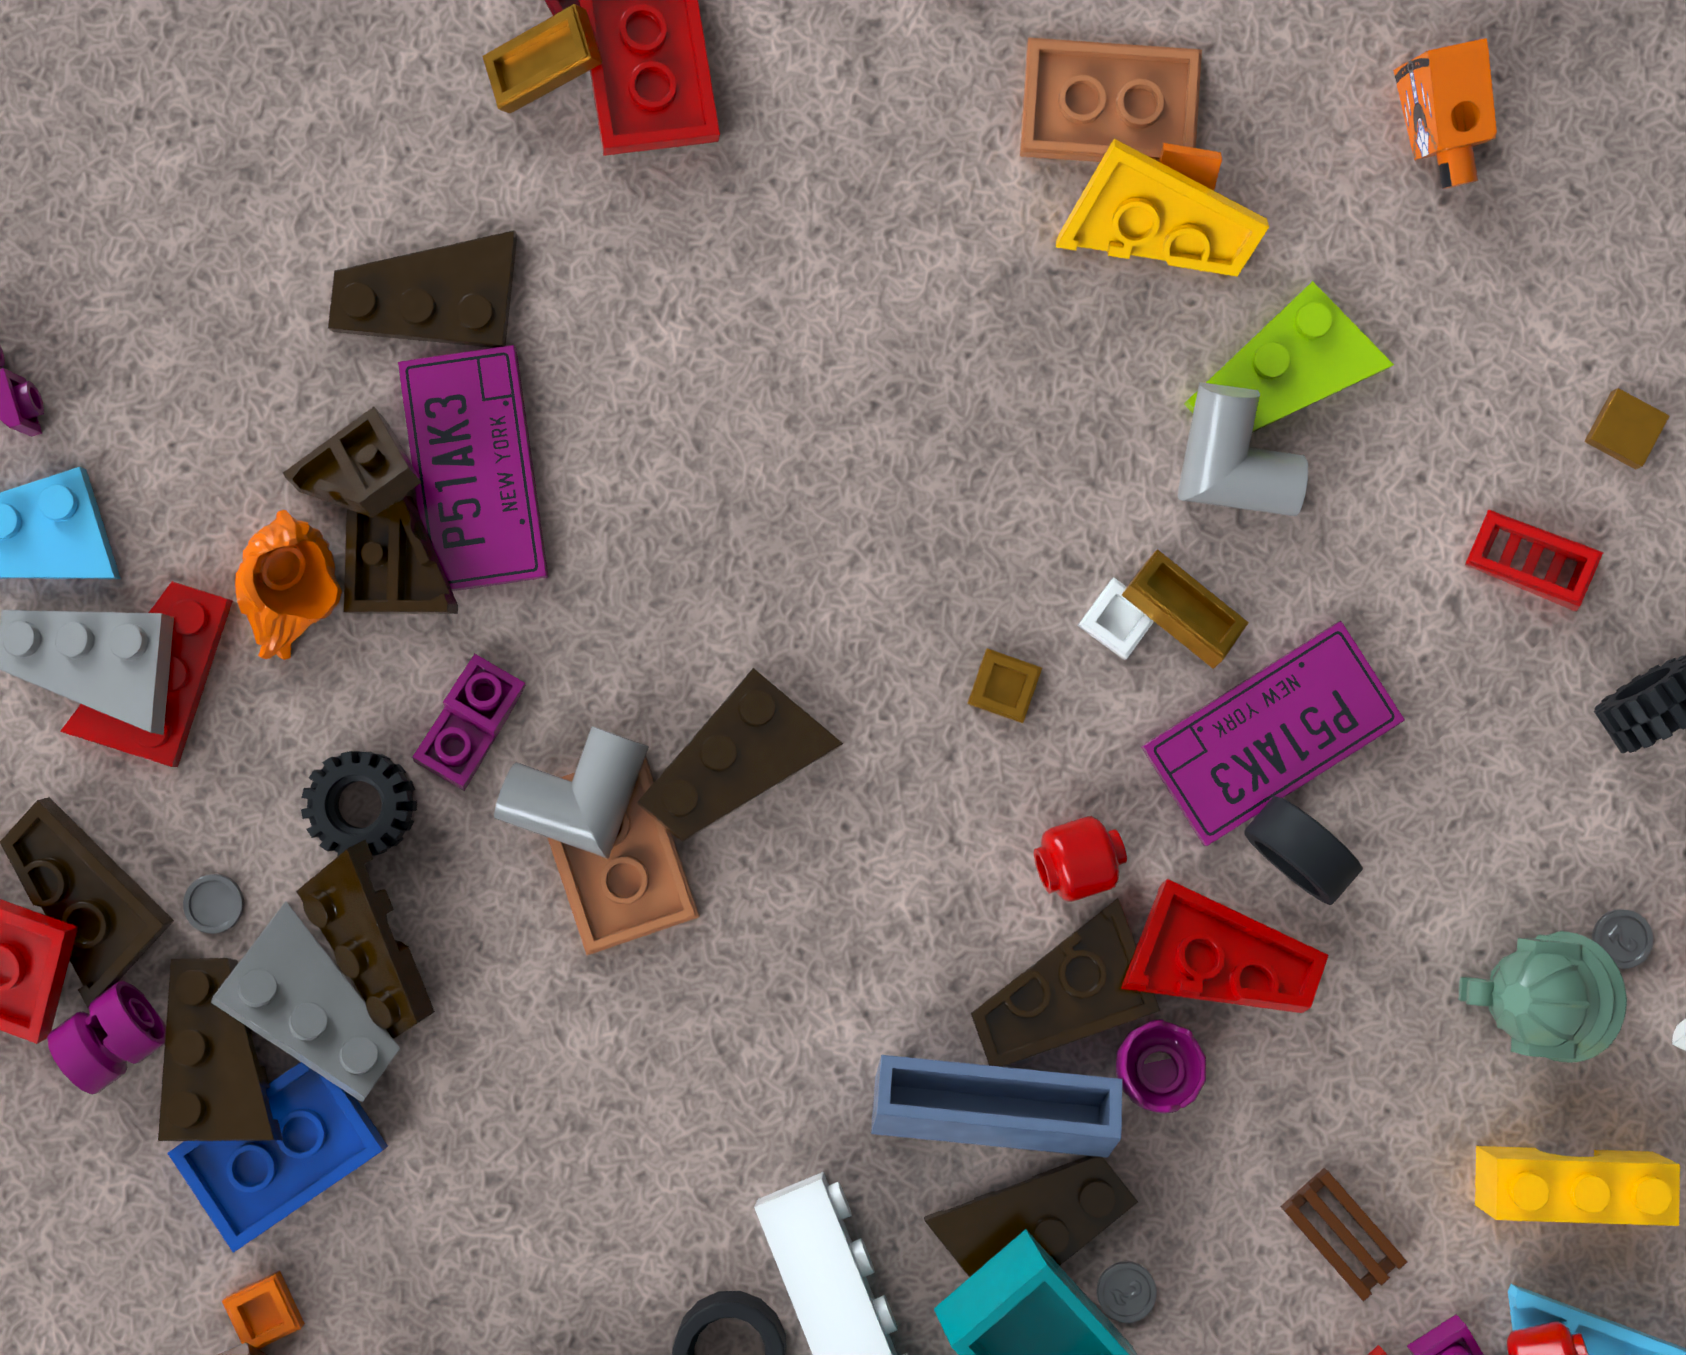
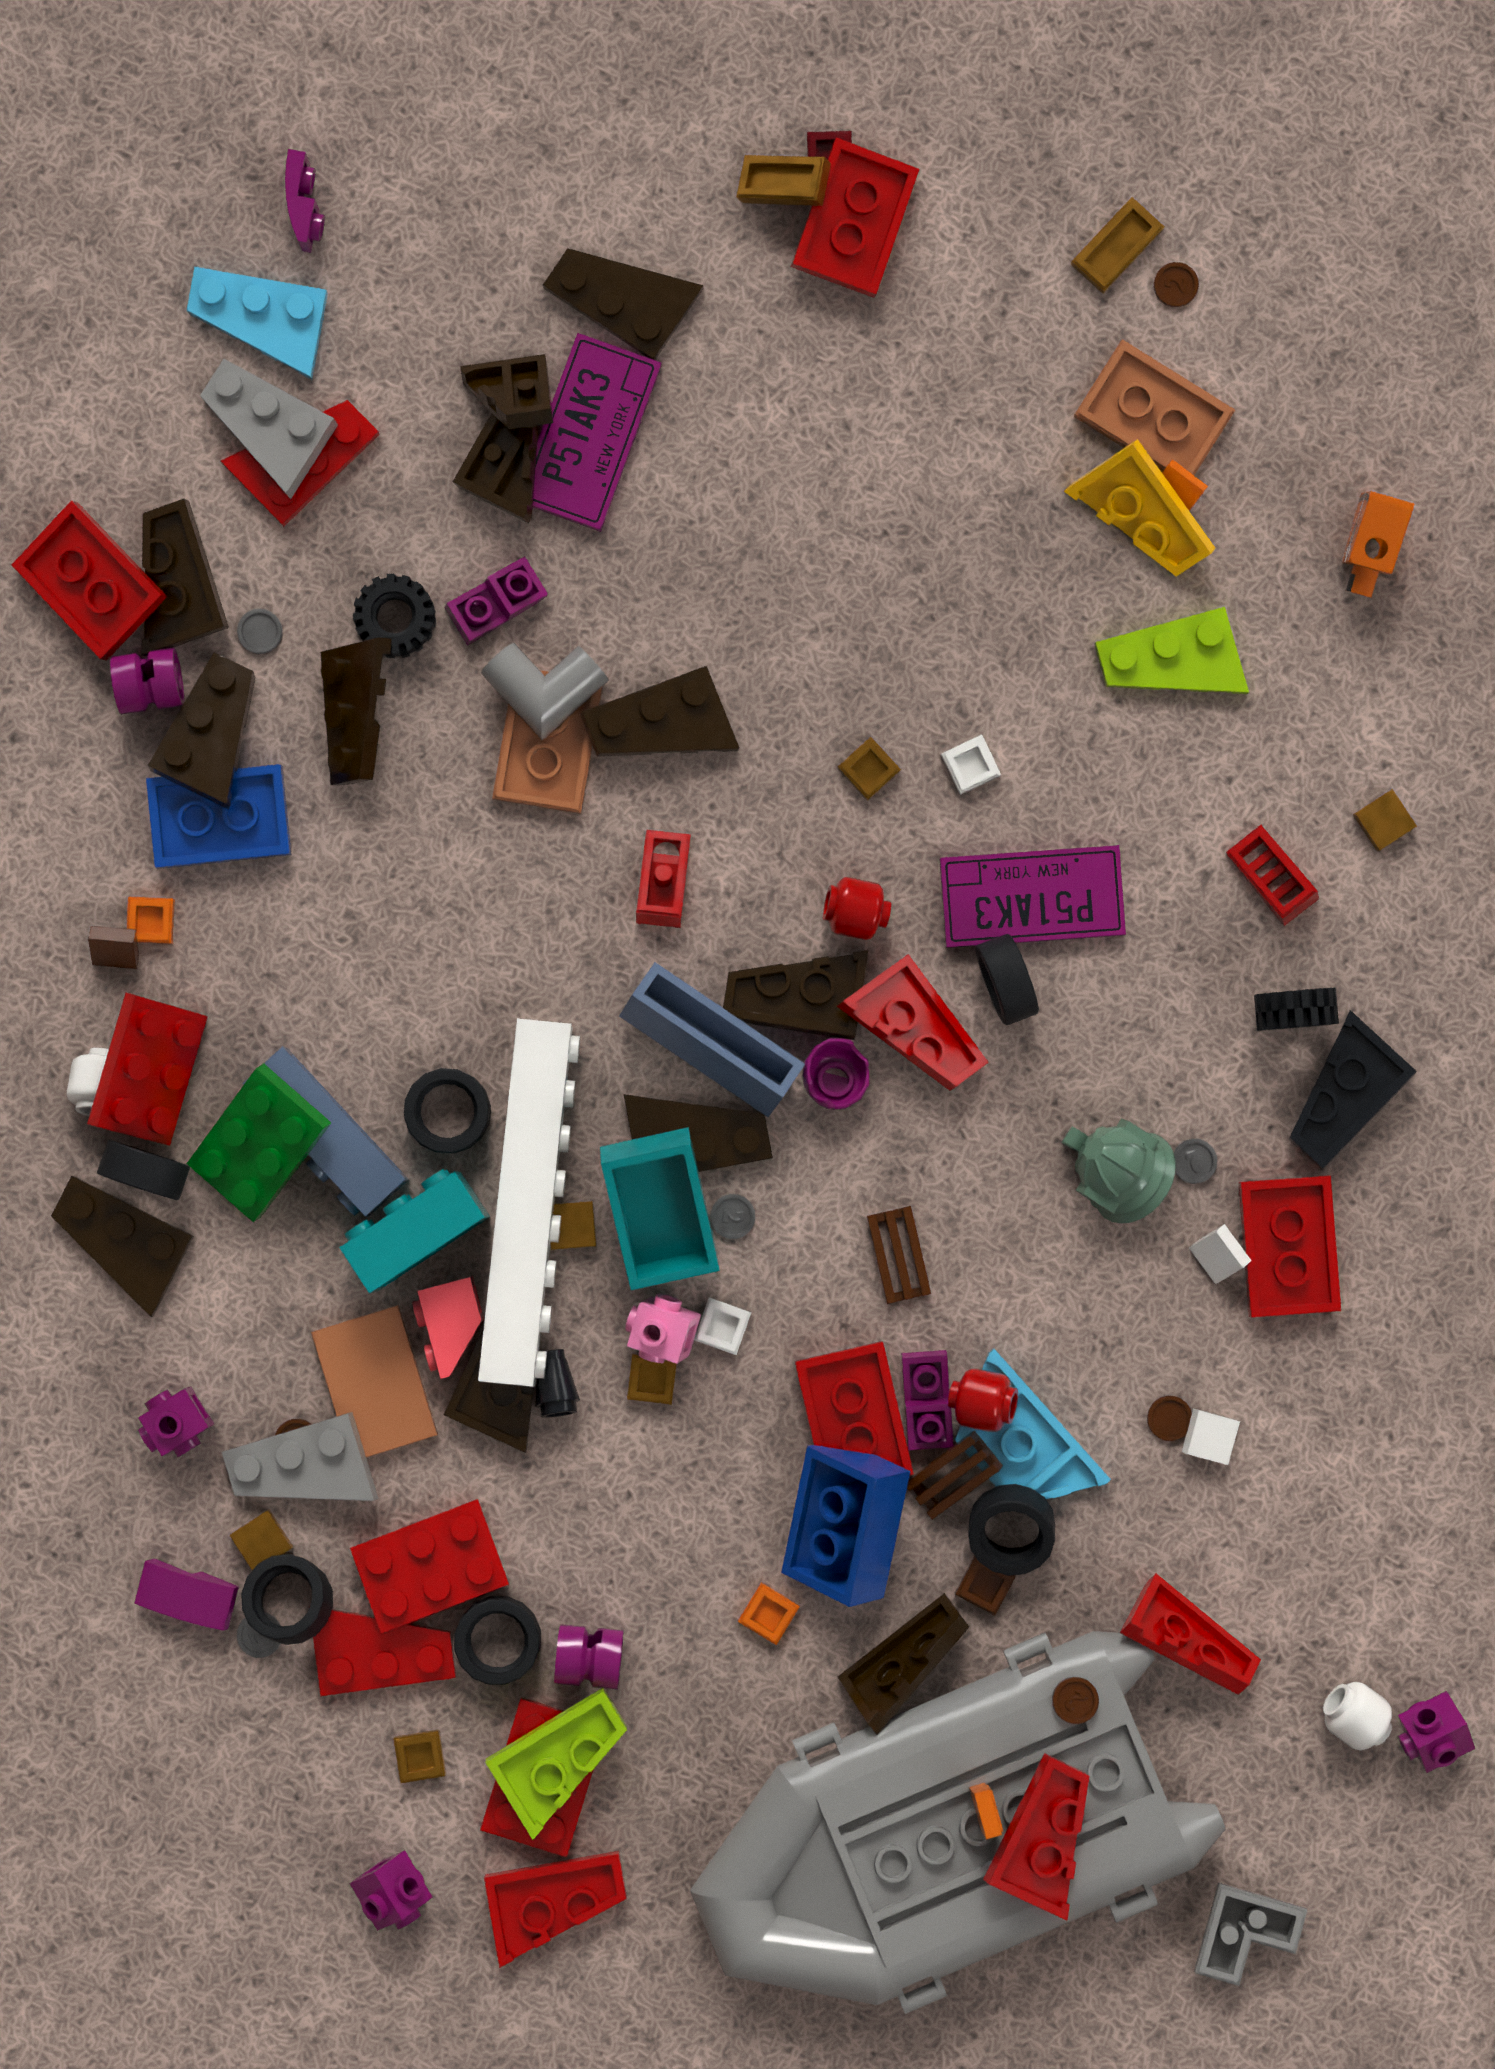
camera: 25 degrees right, 0 degrees up
light grey wing [211,901,400,1102] -> none
orange hair [235,510,342,660] -> none
pearl gold tile [1122,549,1249,669] -> none
light grey brick [1178,382,1308,516] -> none
yellow arch [1475,1146,1680,1226] -> none
none -> red slope [636,830,691,928]

